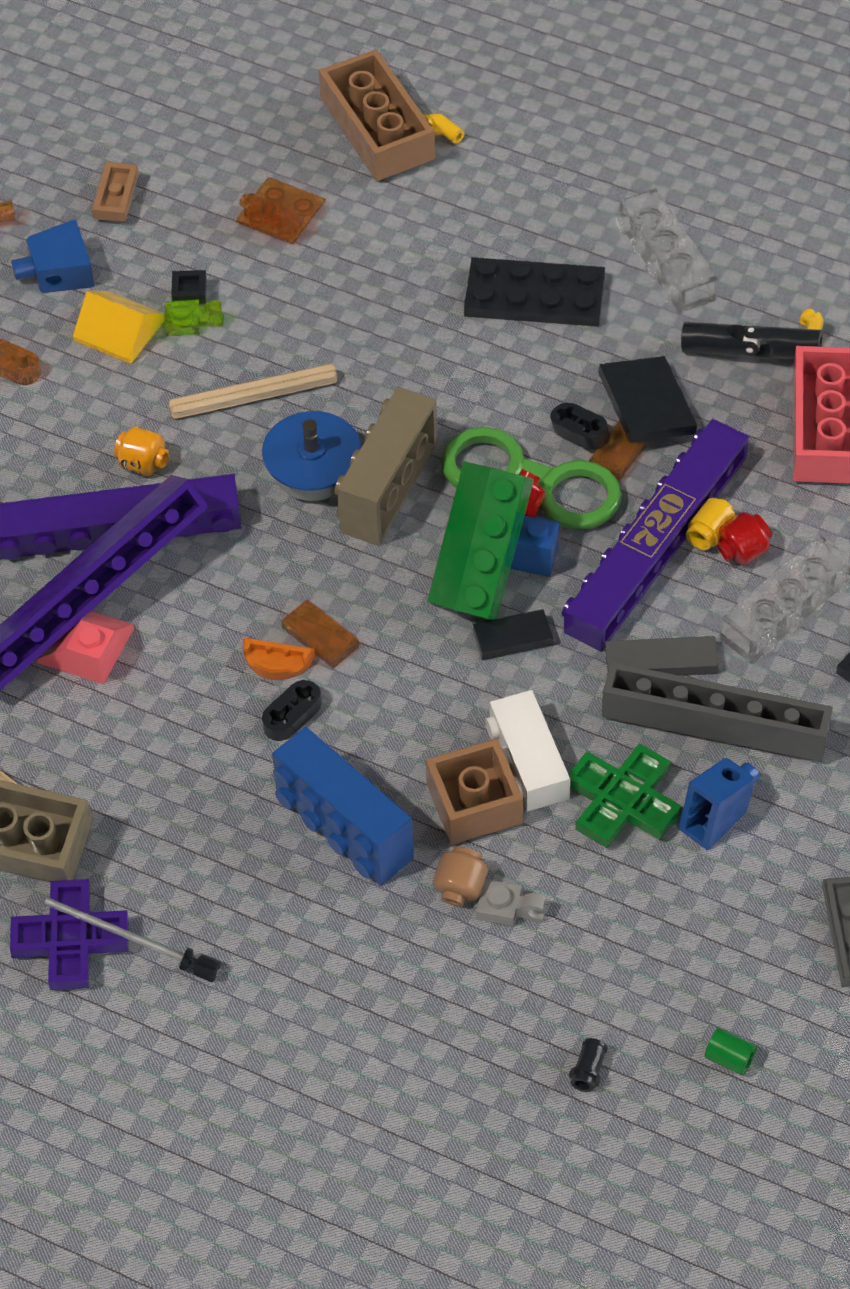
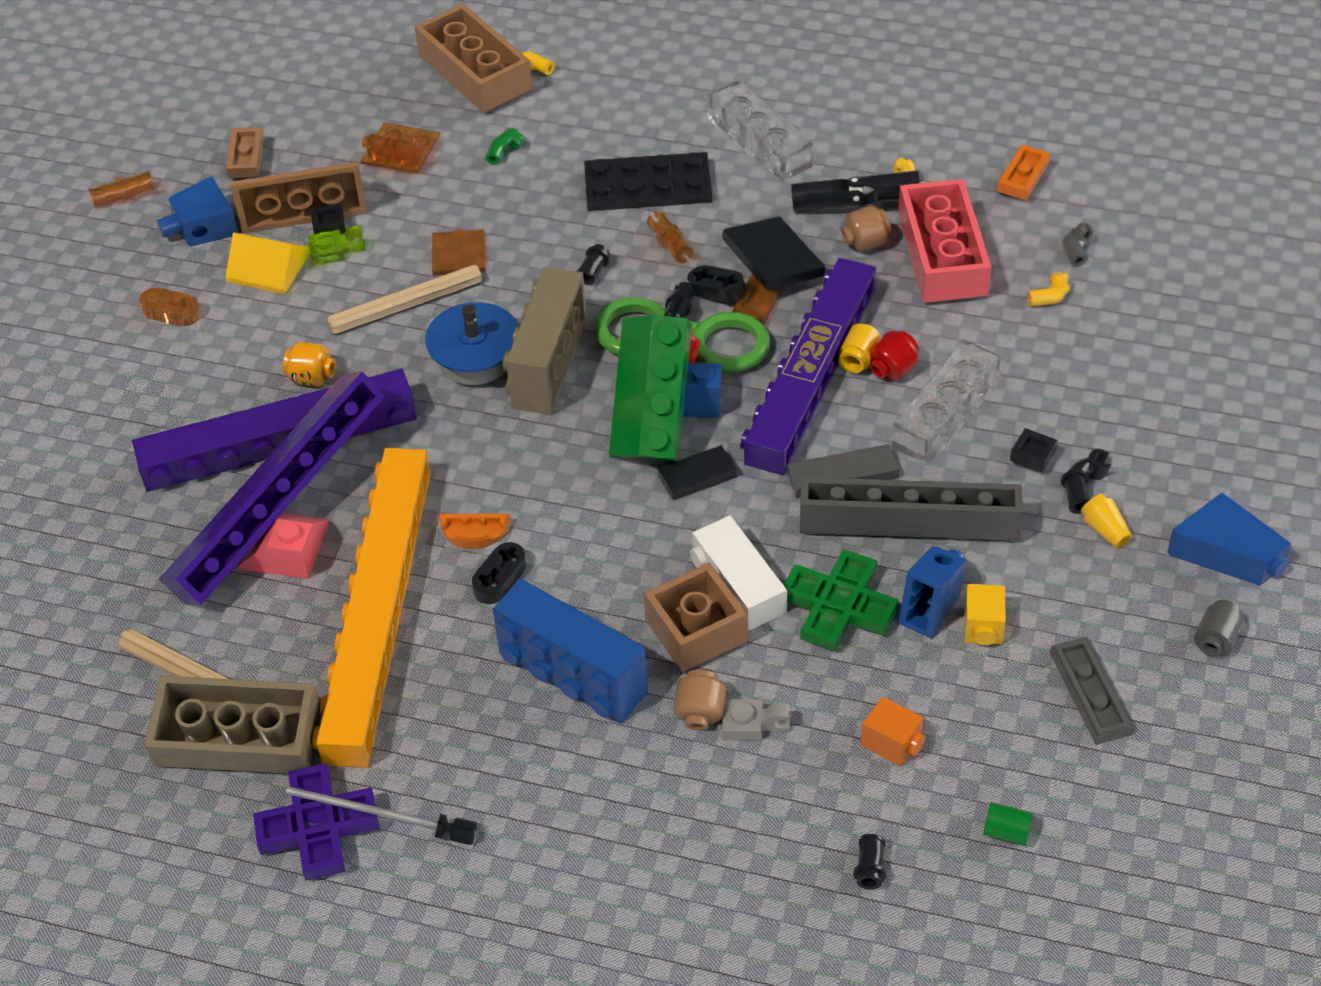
camera: 10 degrees left, 5 degrees down
clear orange tile [281,599,359,669] -> none
none -> medium nougat slope [230,162,367,234]
none -> light orange brick [312,448,431,768]
none -> clear orange piece [432,229,486,276]
none -> green arm [485,128,525,165]
none -> black pin [577,244,610,285]
none -> clear orange pin [647,211,693,263]
none -> black axle [664,282,695,318]
none -> medium nougat head [841,205,892,252]
none -> orange brick [861,696,925,767]
none -> yellow brick [964,584,1006,645]

